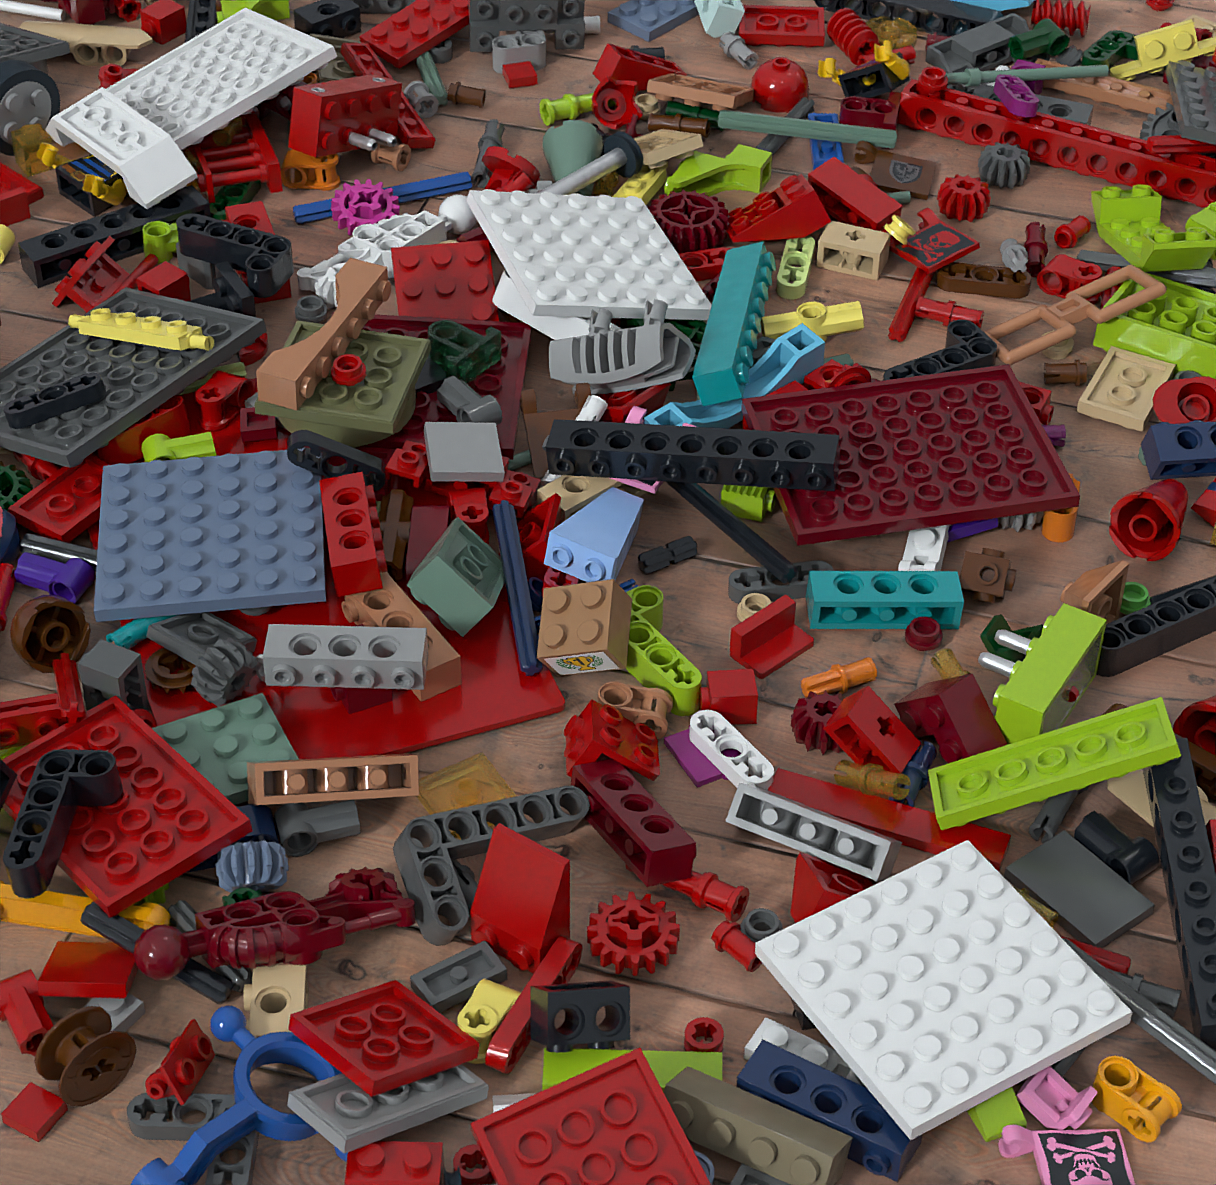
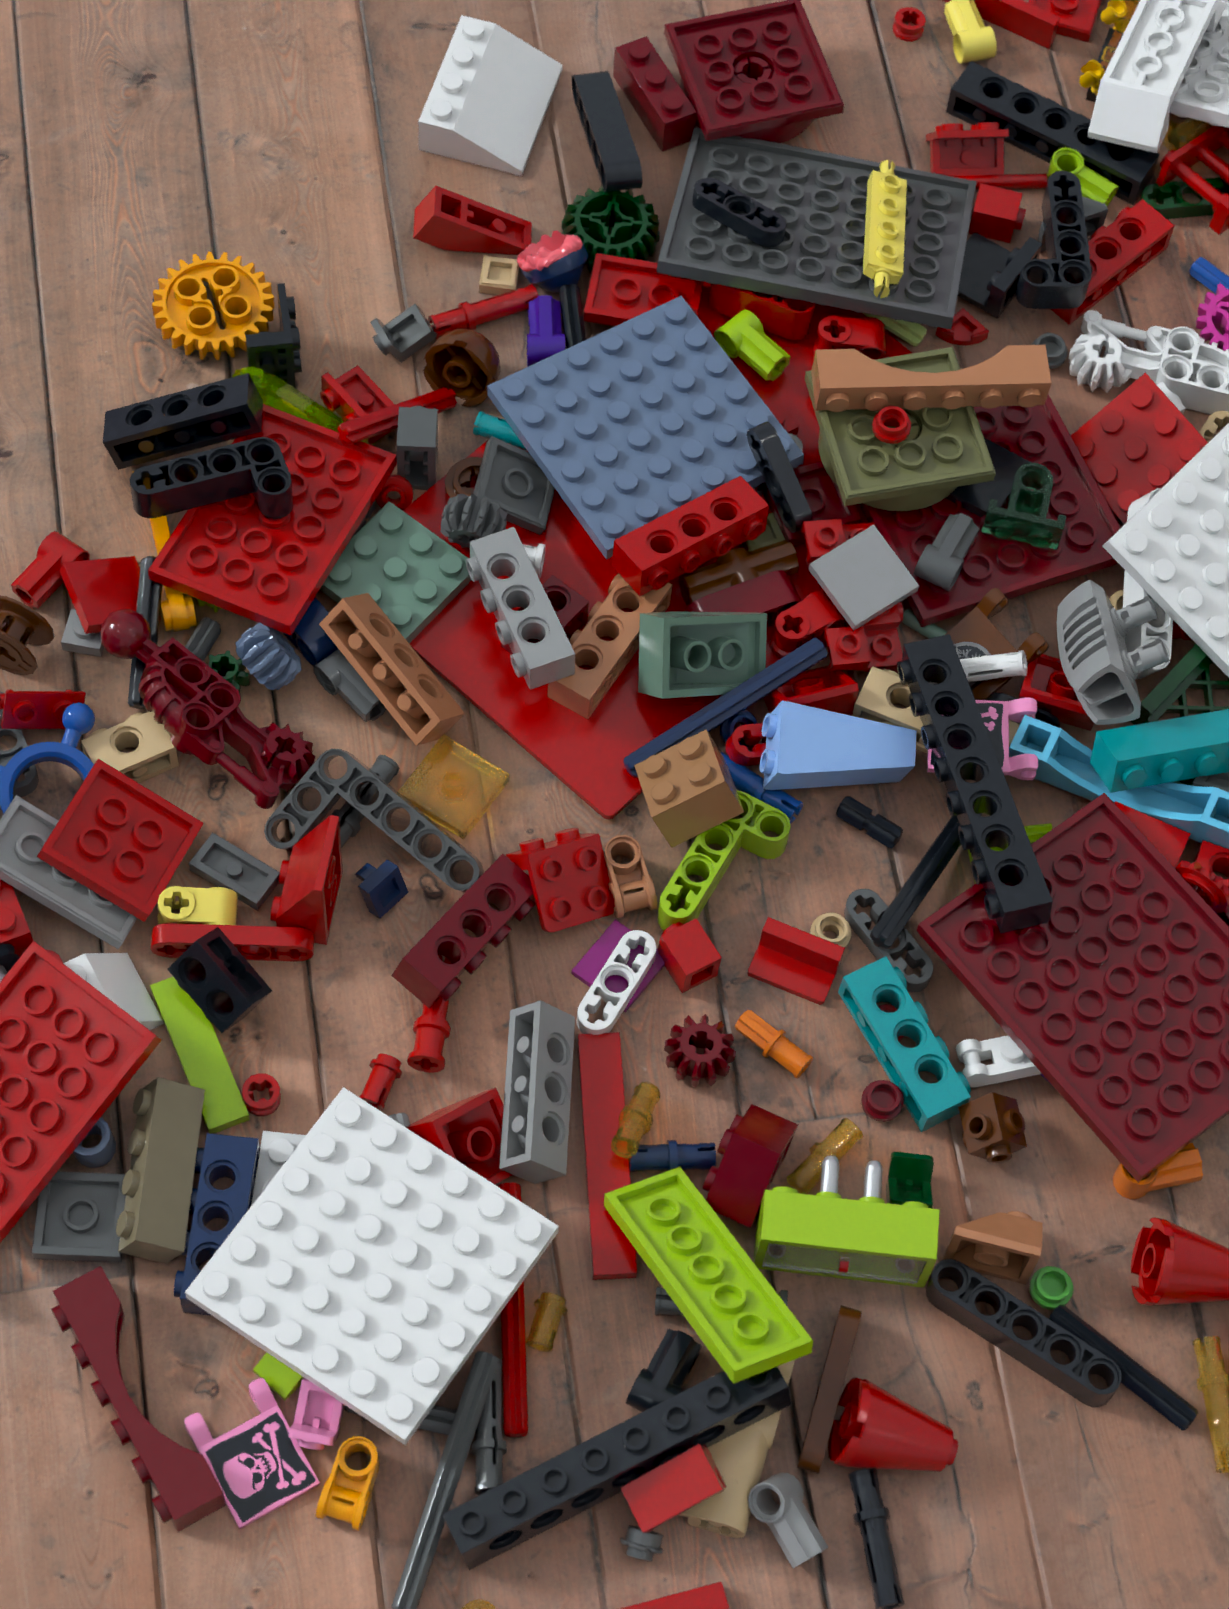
camera: 60 degrees right, 20 degrees up
red gear [587,892,680,977] -> none
dark grey plate [741,908,783,943] -> none
red brick [823,686,921,785] -> none
dark grey tile [1004,830,1155,948] -> none

